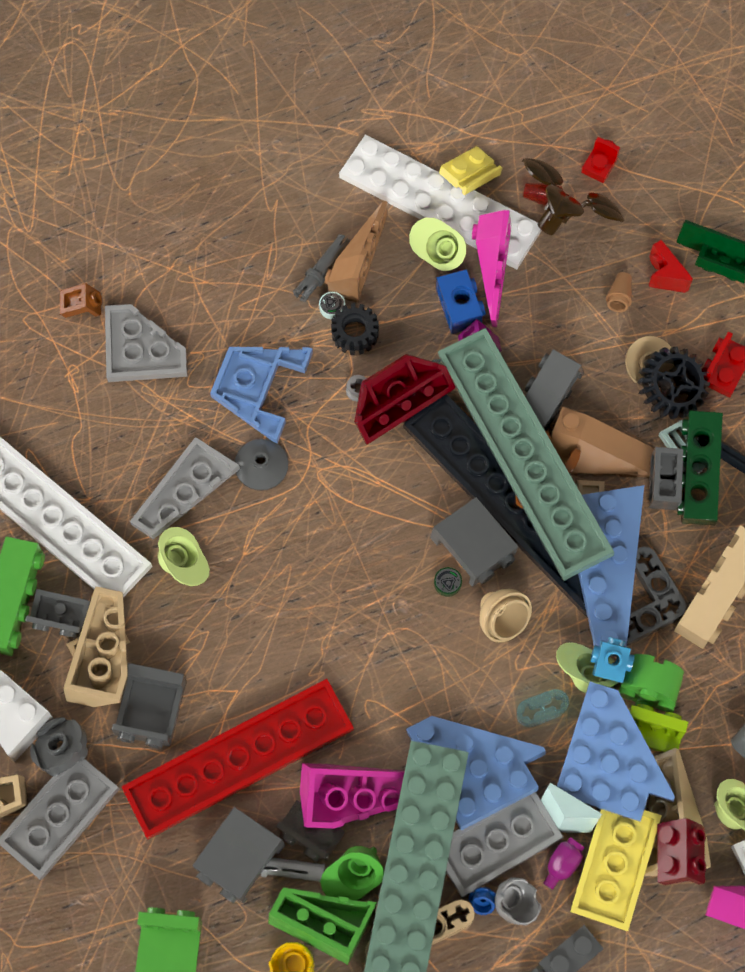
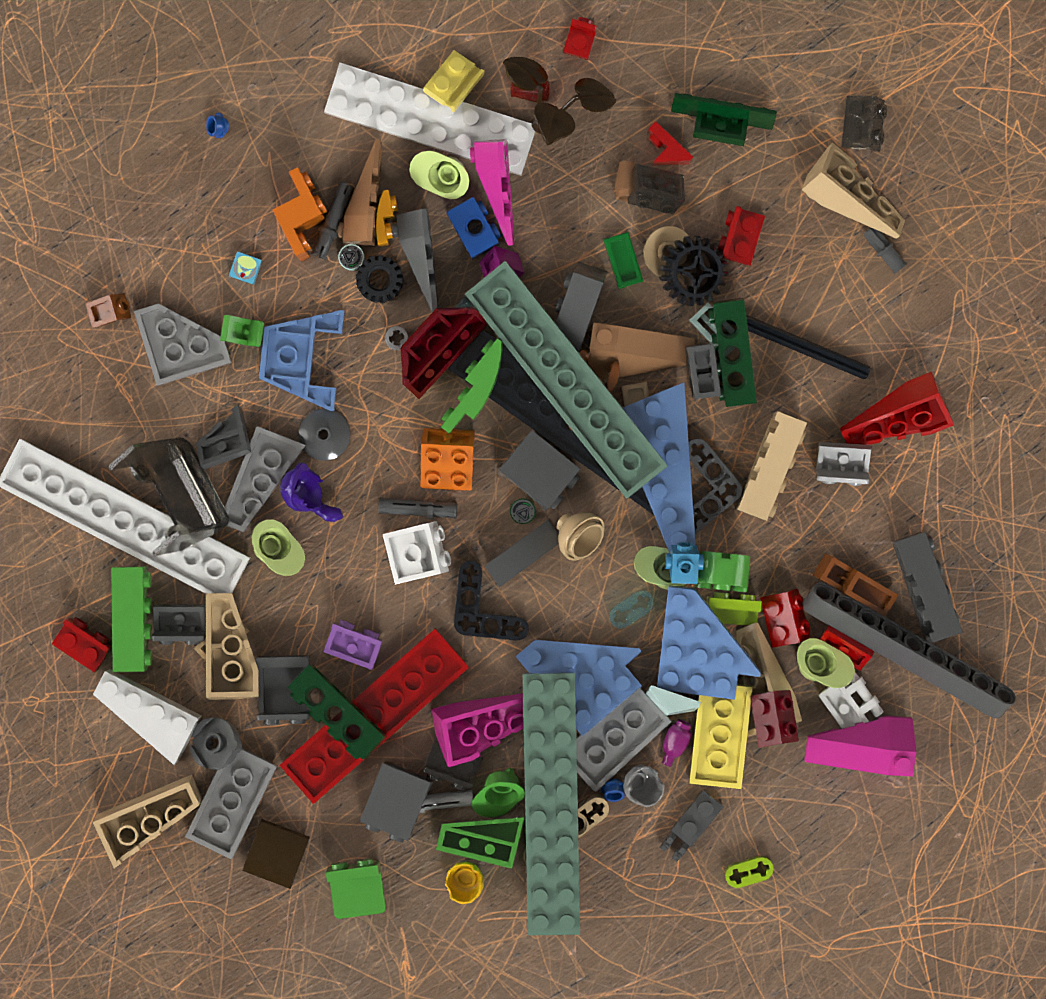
camera: 15 degrees left, 20 degrees up
none -> clear smoke windscreen [108,437,229,556]
none -> dark grey wing [196,405,252,469]
none -> blue plate [206,113,229,138]
none -> bright green bracket [220,315,264,347]
none -> tile [229,251,262,285]
none -> dark brown slope [242,819,310,889]
none -> orange bracket [272,167,327,262]
none -> dark purple piece [280,462,343,522]
none -> dark green brick [288,664,387,760]
none -> medium lavender bracket [323,620,383,670]
none -> light orange slope [376,190,398,247]
none -> dark grey pin [379,497,458,519]
none -> white plate [383,521,451,585]
none -> dark grey wedge [393,209,439,312]
none -> orange bracket [420,428,475,491]
none -> bright green slope [441,338,503,433]
none -> black beam [454,560,529,641]
none -> dark grey slope [485,520,559,587]
none -> green tile [603,232,643,289]
none -> clear smoke bracket [628,164,685,214]
none -> red bracket [760,588,810,648]

